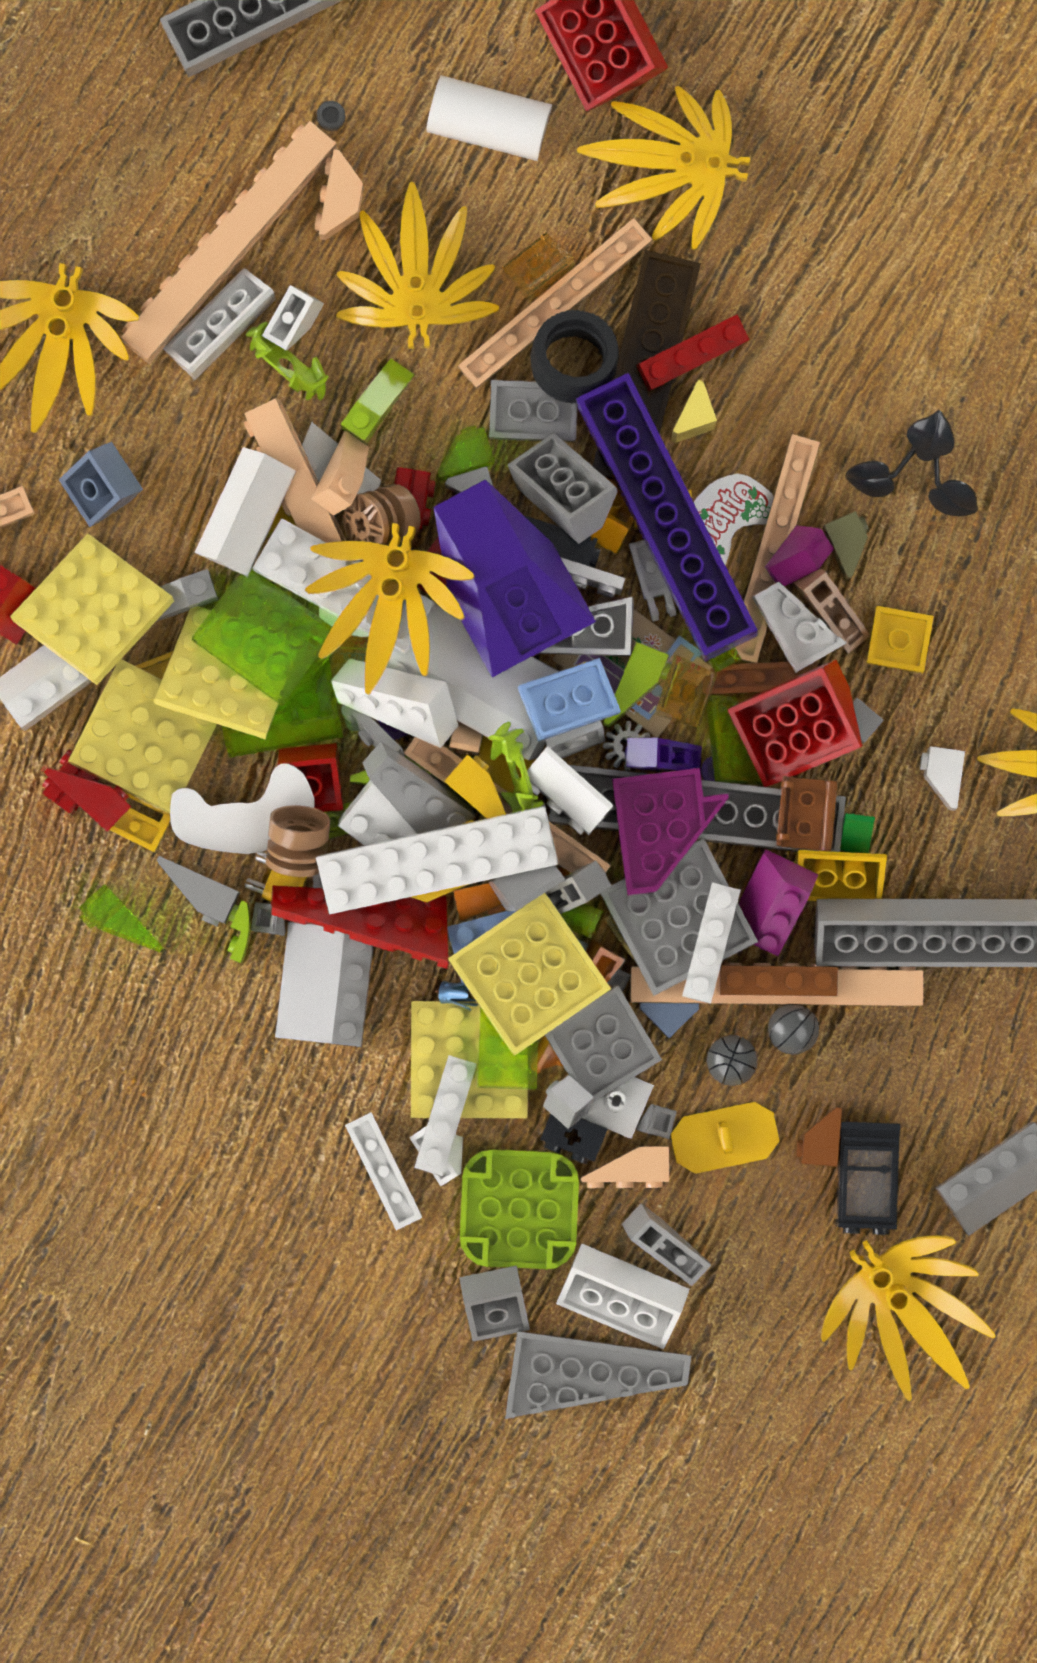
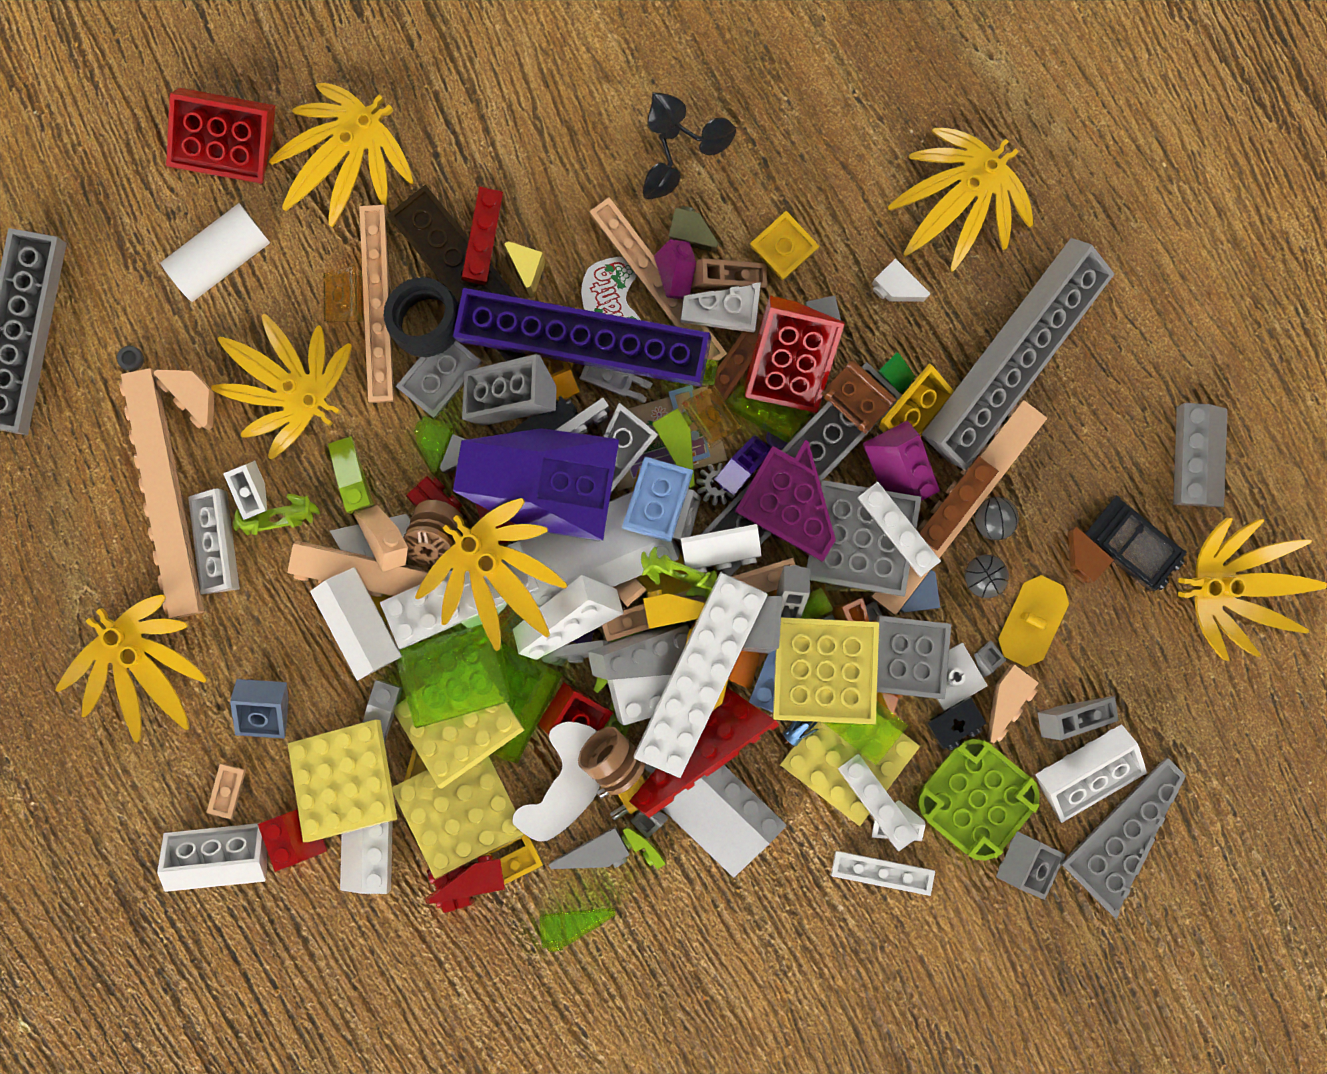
camera: 50 degrees left, 0 degrees up
light grey brick [543,1075,594,1129] -> none

